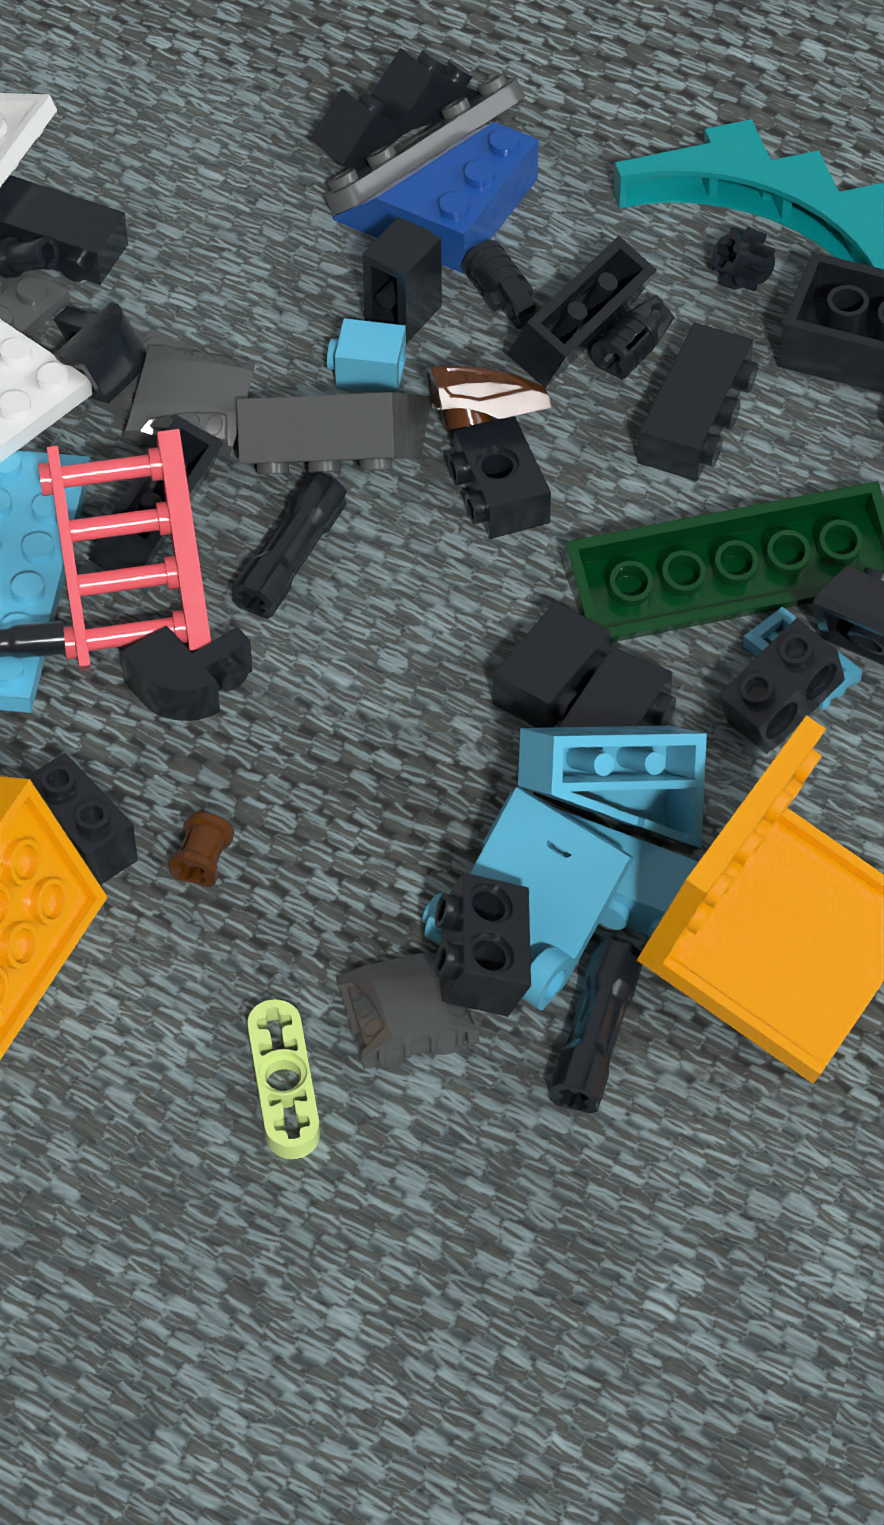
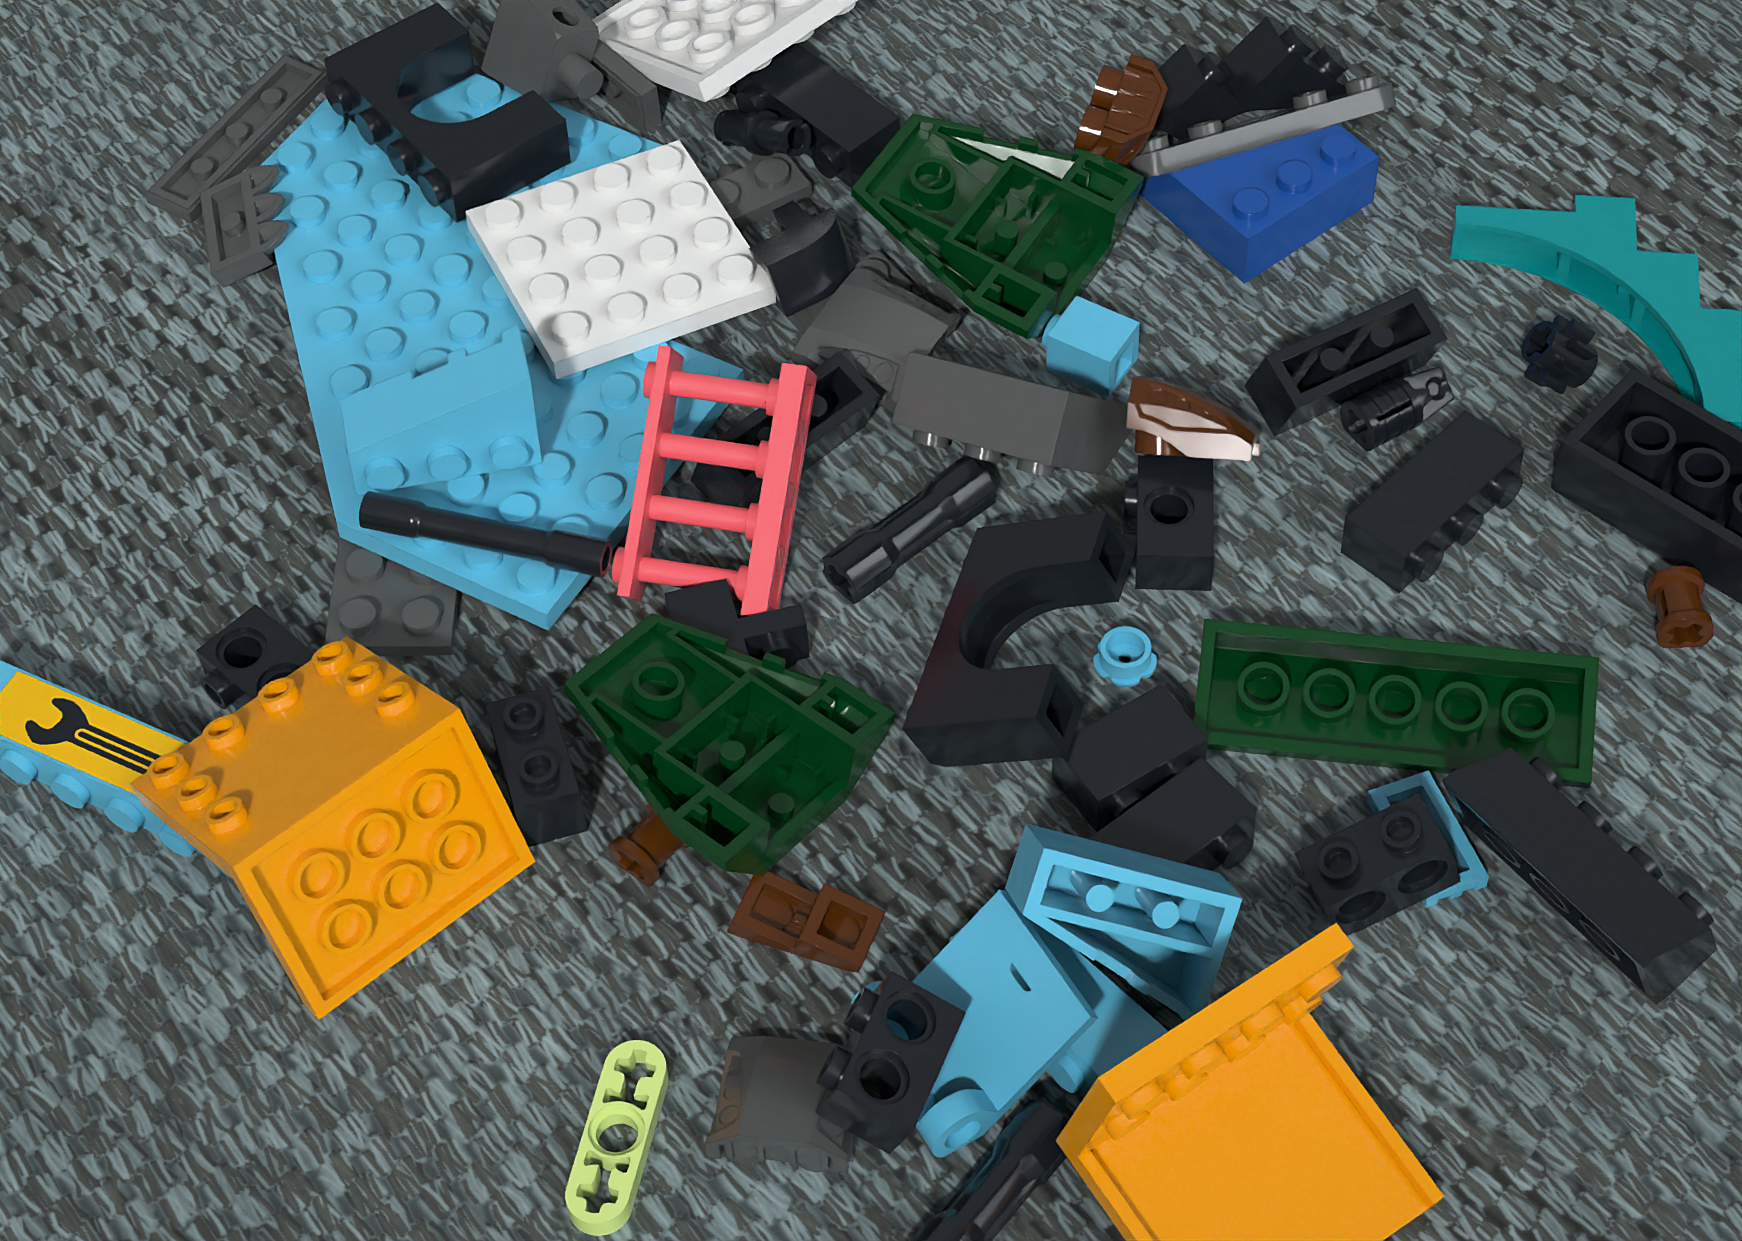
camera: 25 degrees right, 0 degrees up
black brick [362,217,442,344] -> none
black hinge [462,240,536,329] -> none
none -> dark green wedge [564,613,895,876]
none -> reddish brown slope [727,871,885,973]
none -> dark green wedge [851,114,1144,339]
none -> black arch [902,511,1135,767]
none -> reddish brown slope [1073,54,1168,167]
none -> medium azure plate [1093,626,1157,687]

